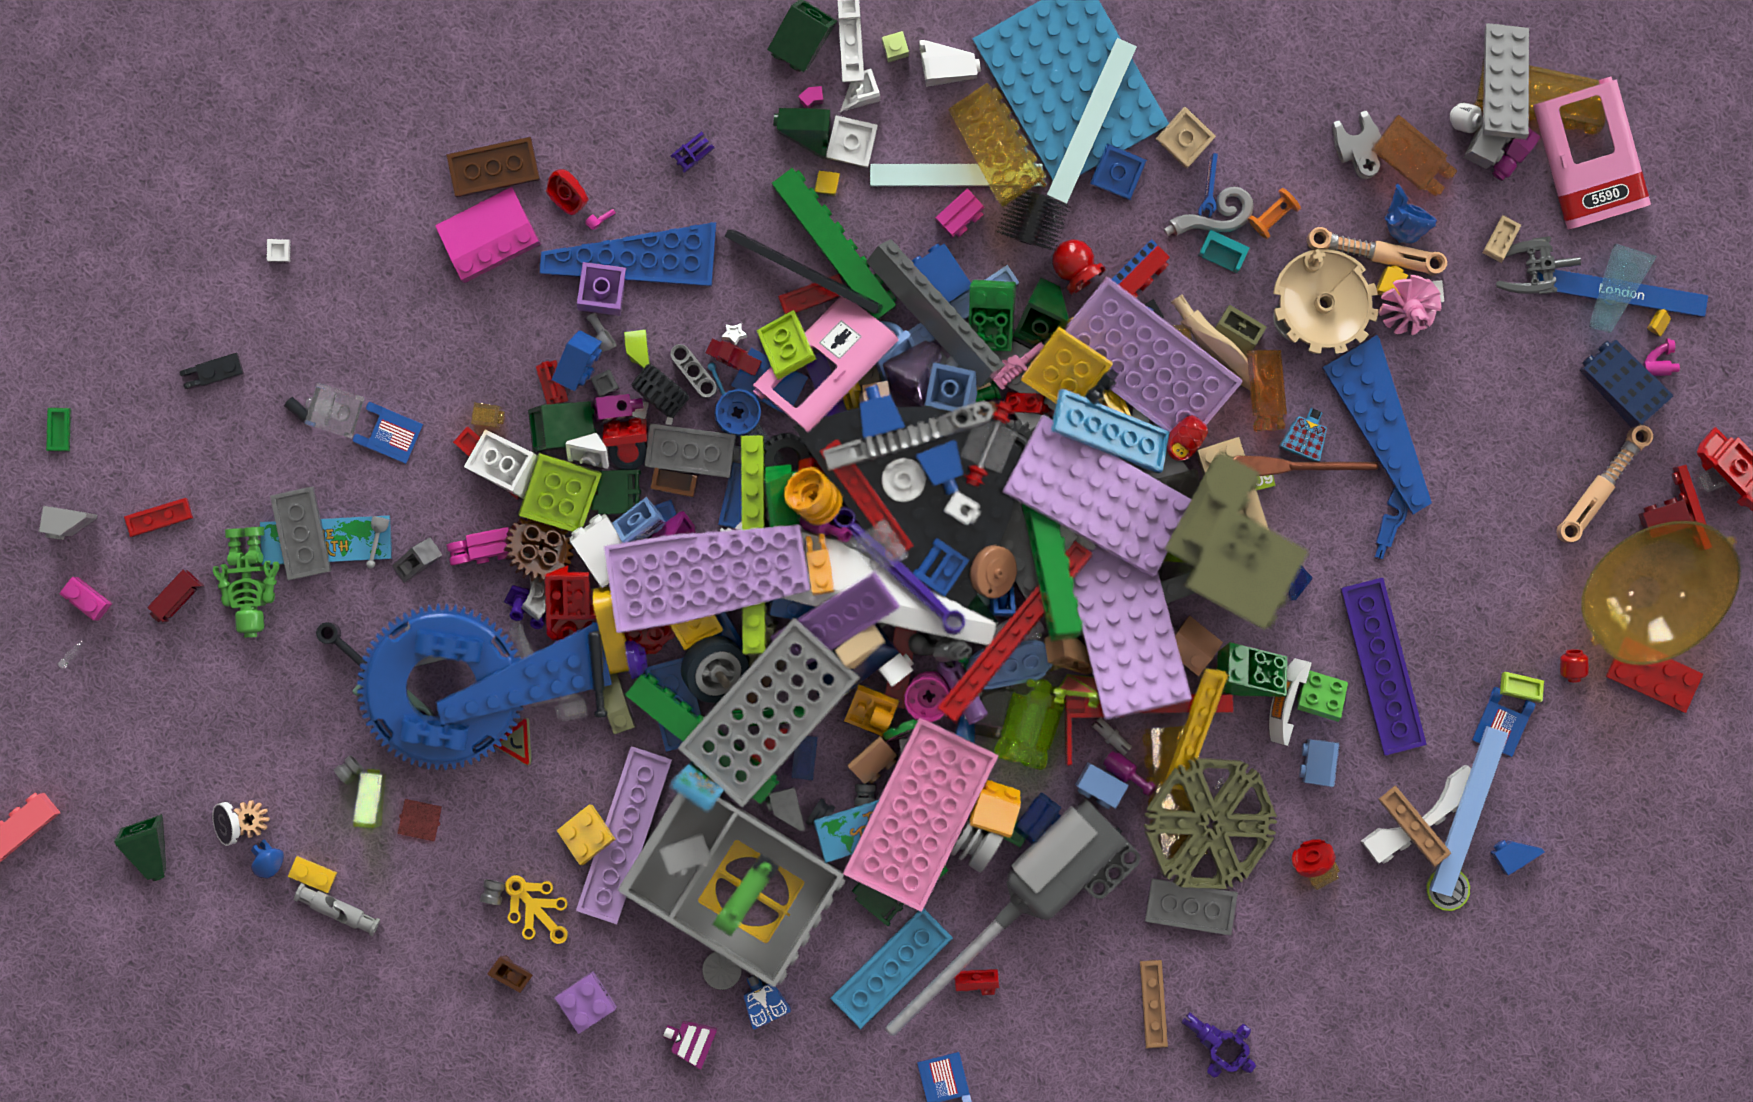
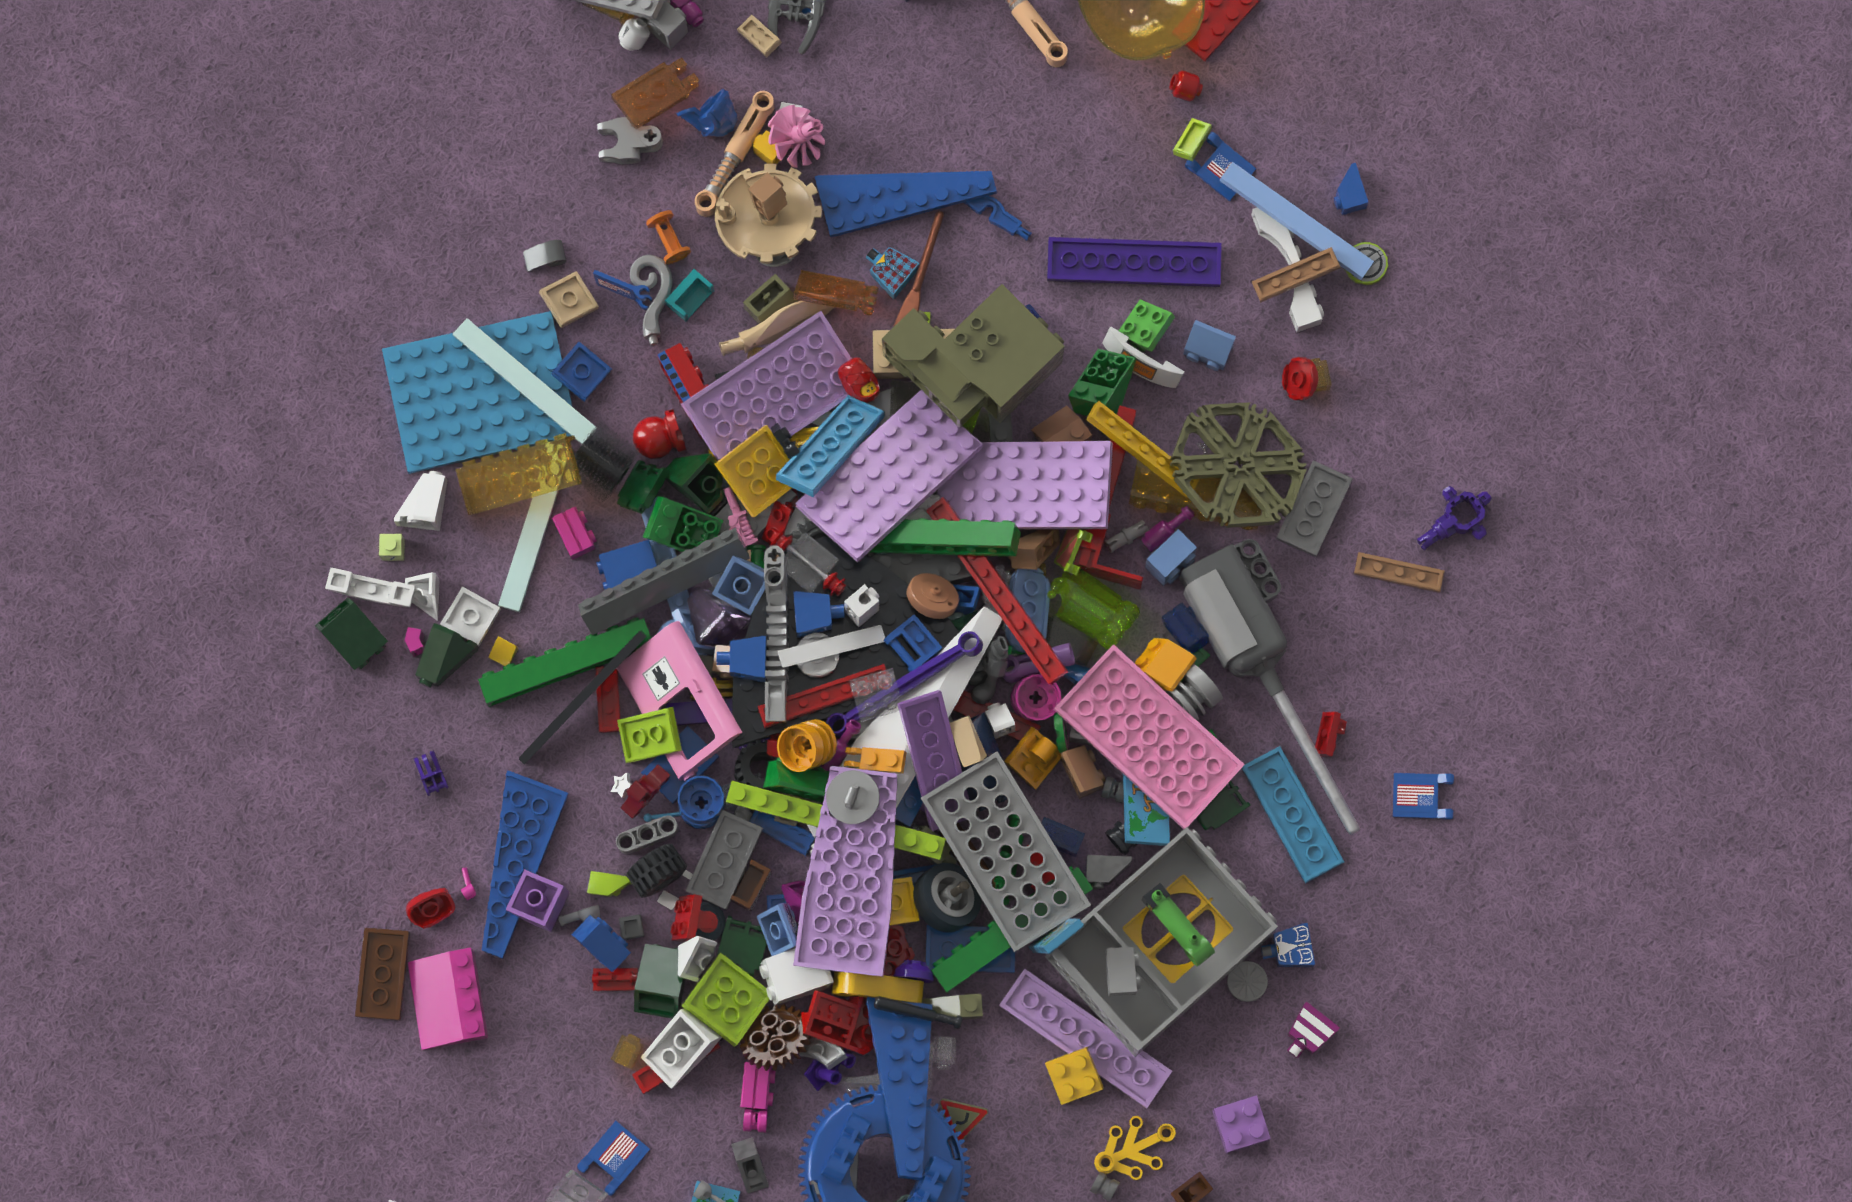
camera: 70 degrees left, 10 degrees down
magenta torso [593,394,644,423] -> none
none -> panel [523,240,567,272]
none -> dark green plate [617,460,669,514]
none -> medium nougat brick [748,172,787,221]
none -> white sticker [778,625,885,668]
none -> light grey shield [826,770,879,824]

